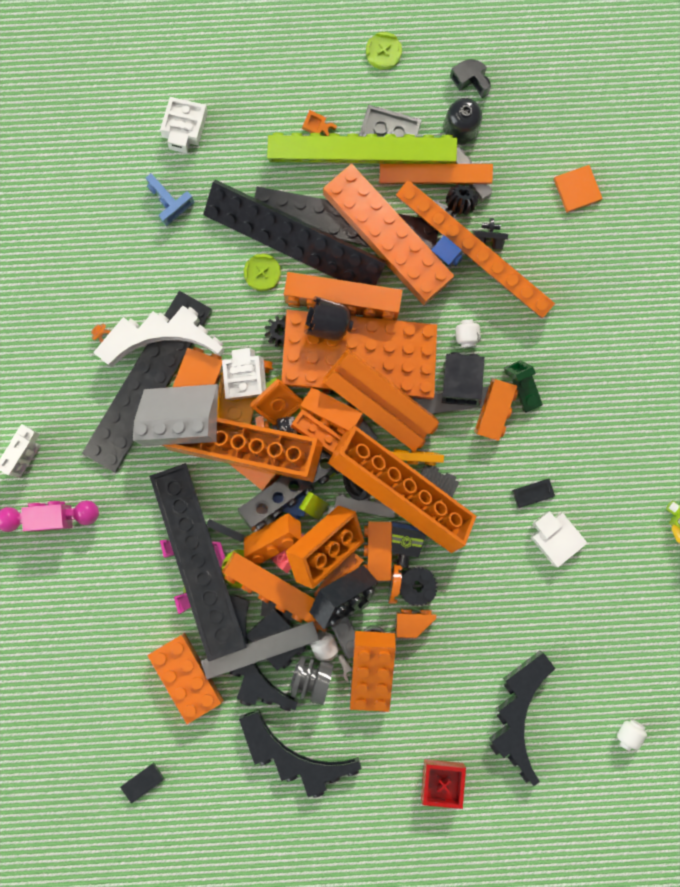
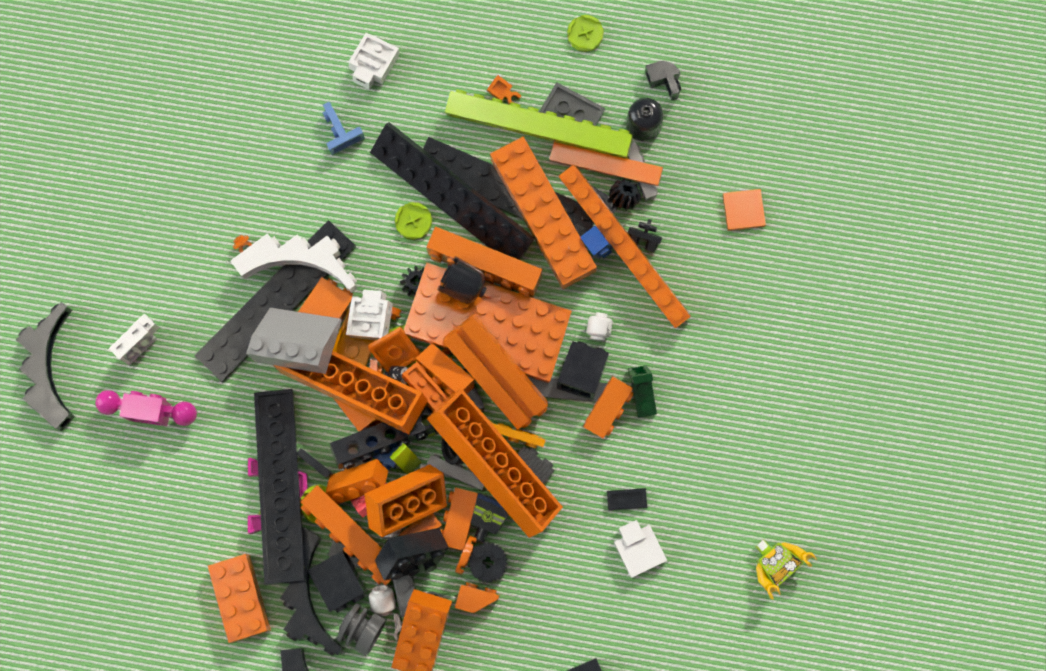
camera: 20 degrees right, 5 degrees down
tile [201,621,320,679] -> none

